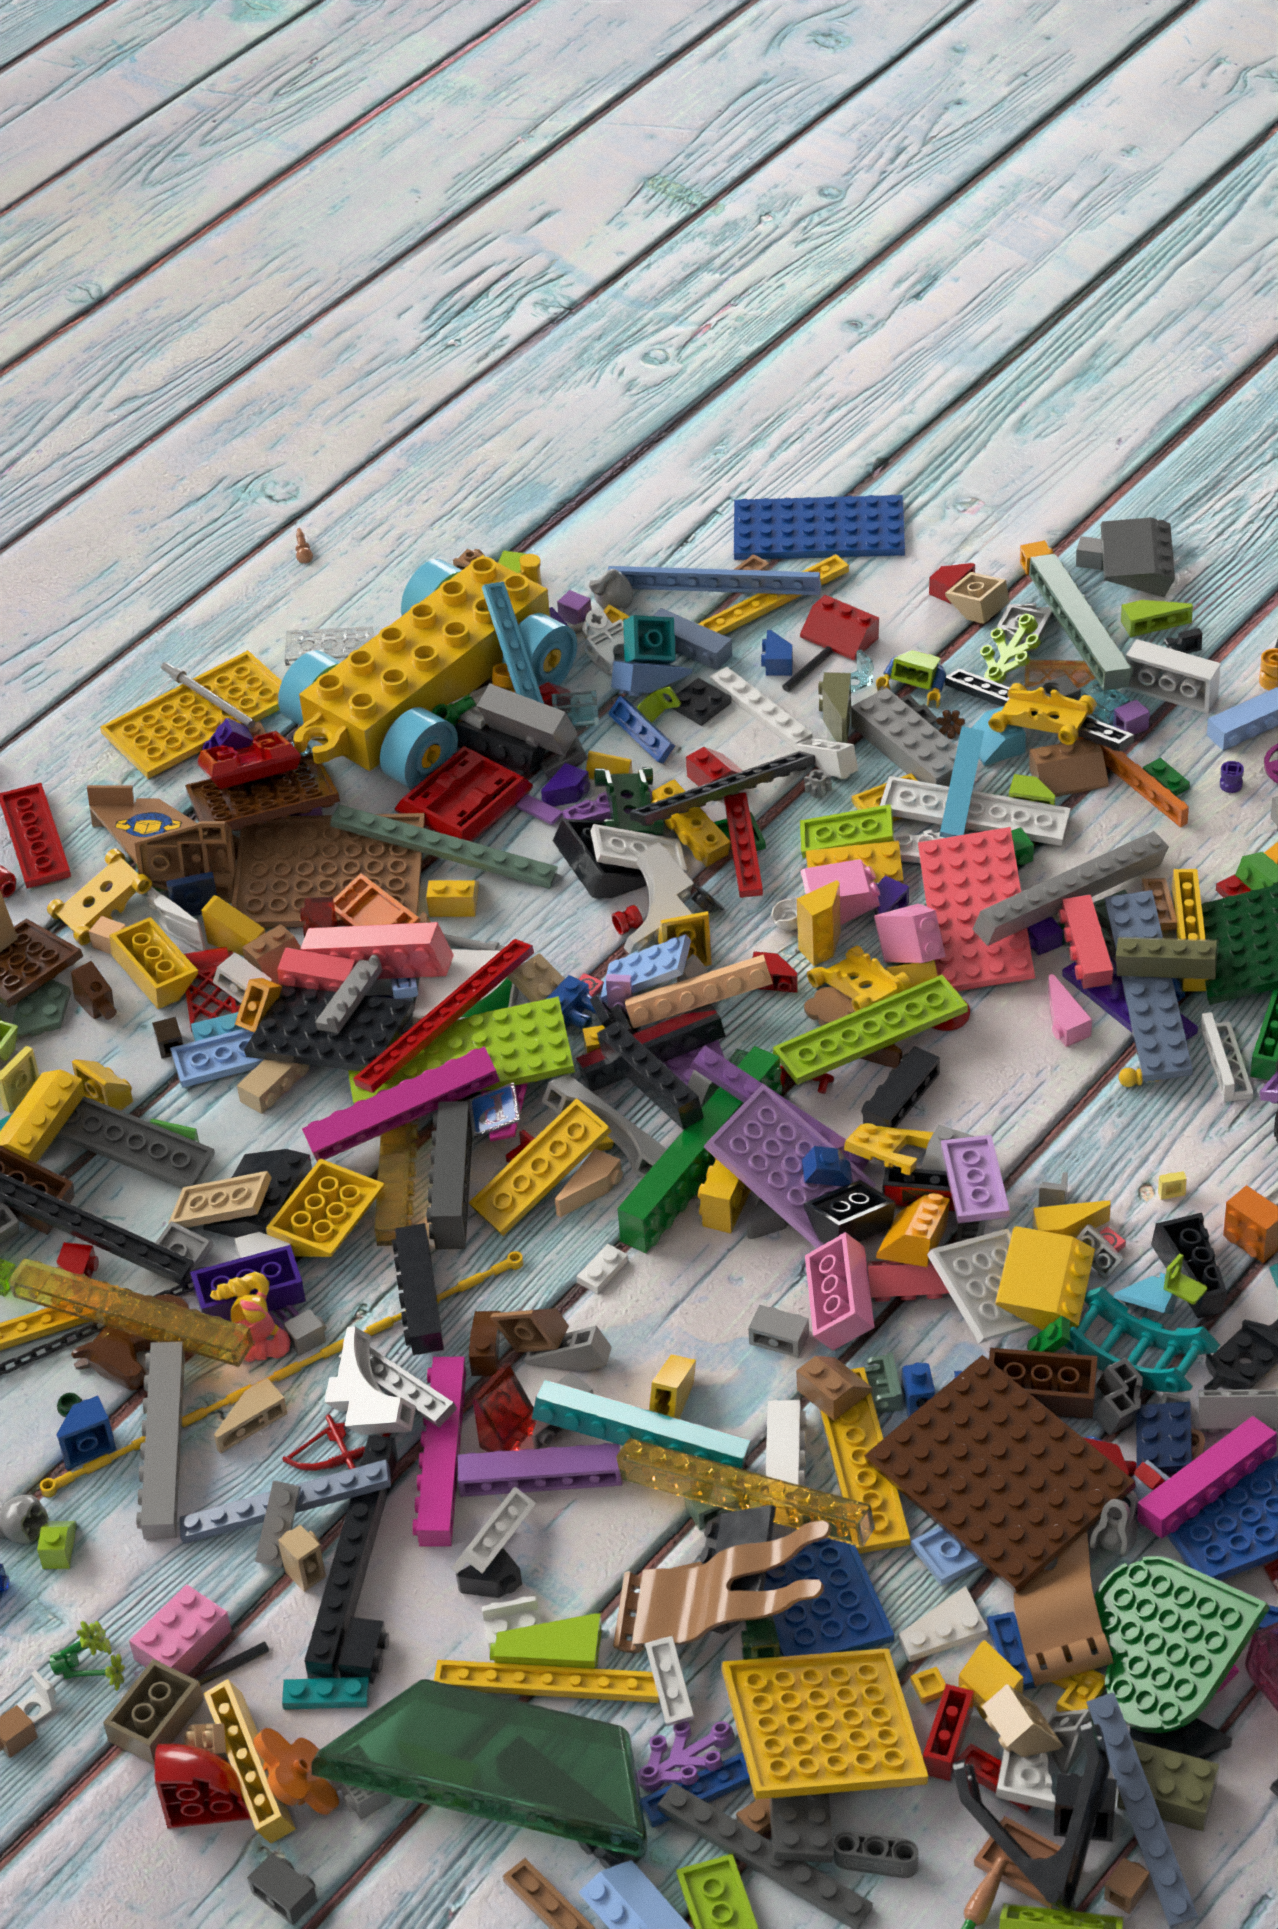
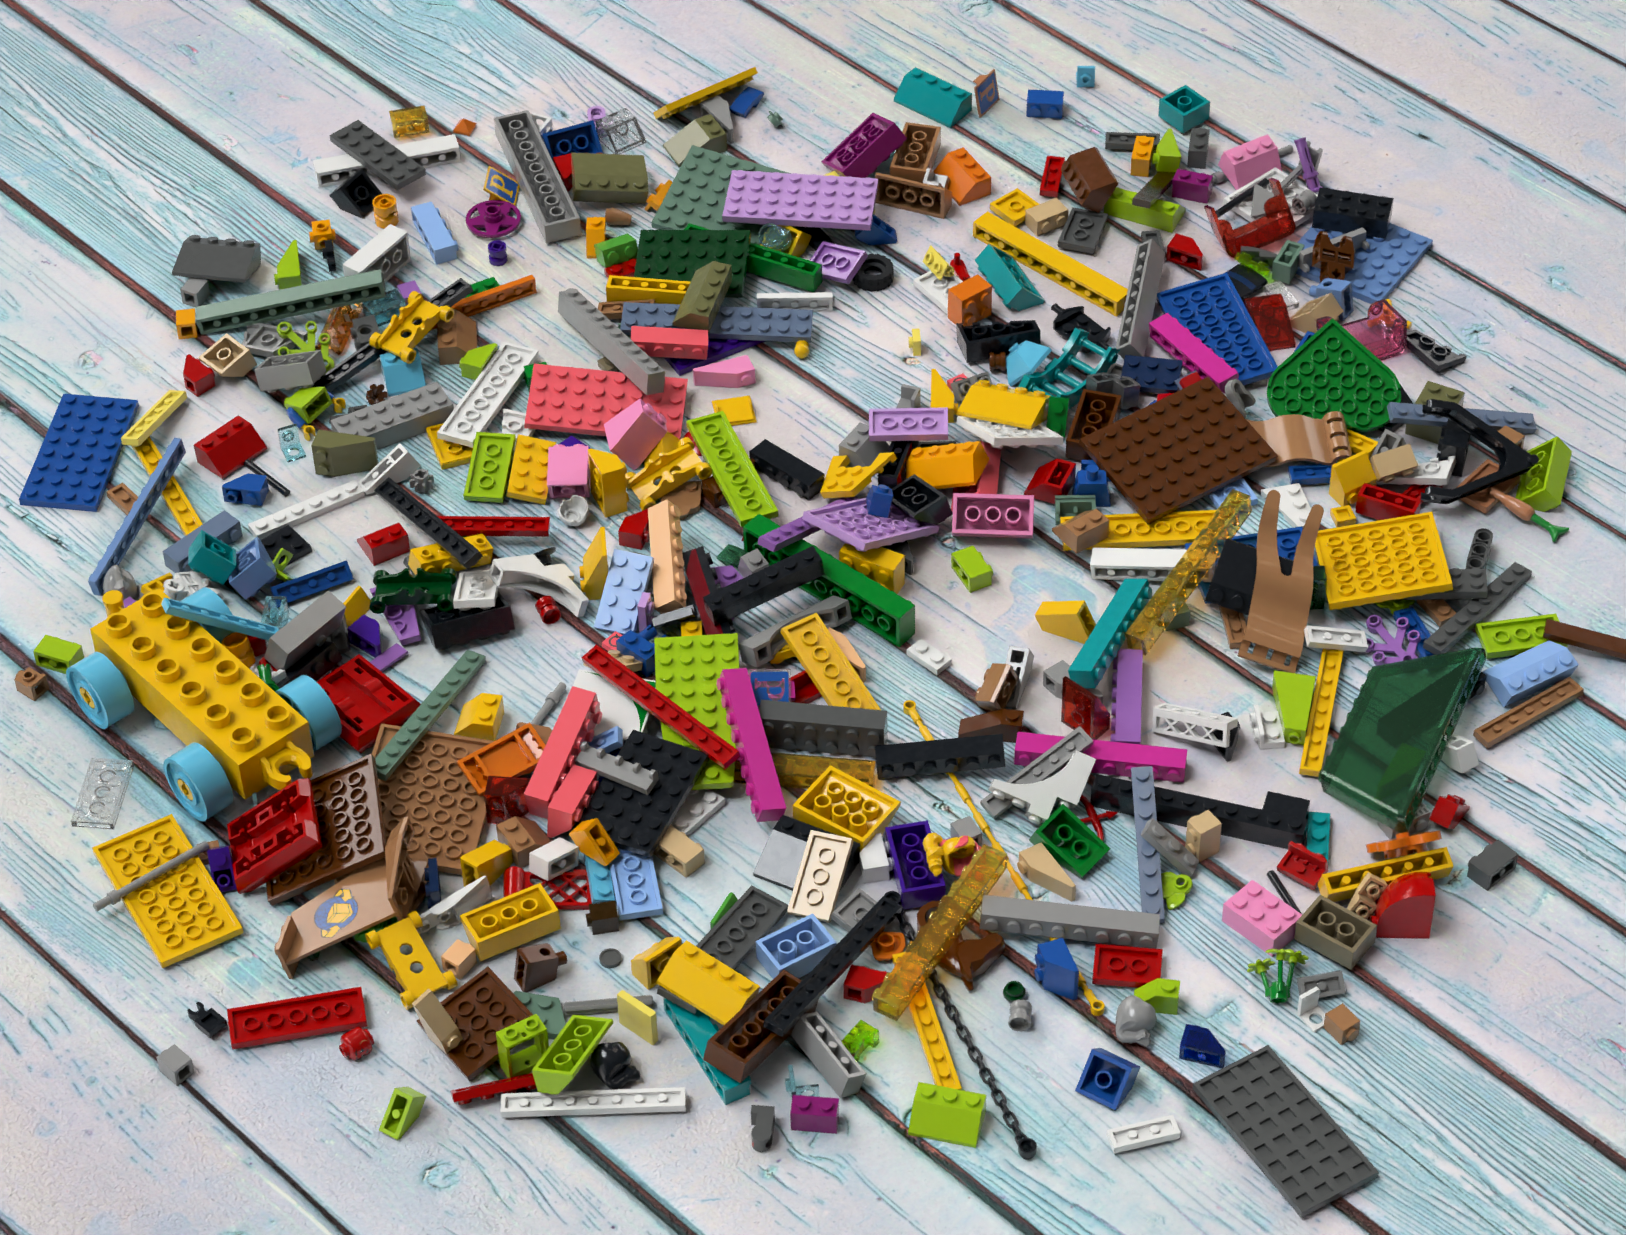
camera: 85 degrees left, 0 degrees up
light grey brick [748,1304,809,1358] -> none
medium azure tile [939,726,984,838] -> none
lime bracket [1163,1254,1207,1304] -> none
none -> light yellow plate [121,390,187,447]
none -> black plate [187,1002,227,1038]
none -> light grey brick [254,350,326,393]
none -> light orange brick [309,219,336,250]
none -> light grey axle [564,995,653,1015]
none -> dark grey piece [599,948,622,968]
none -> white plate [671,789,725,837]
none -> yellow piece [712,396,757,426]
none -> light blue brick [756,913,836,979]
none -> orange animal [870,931,905,961]
none -> lime brick [951,545,993,593]
none -> reddish brown wheel [989,352,1006,371]
none -> light grey wheel [1008,1000,1032,1032]
none -> red slope [1024,458,1076,504]
none -> green slope [1029,804,1111,878]
none -> red plate [1092,944,1163,988]
none -> lime plate [1161,872,1193,910]
none -> red bracket [1277,841,1328,890]
none -> light grey plate [1297,970,1346,998]
none -> white slope [1420,727,1479,773]
none -> red slope [1429,794,1470,829]

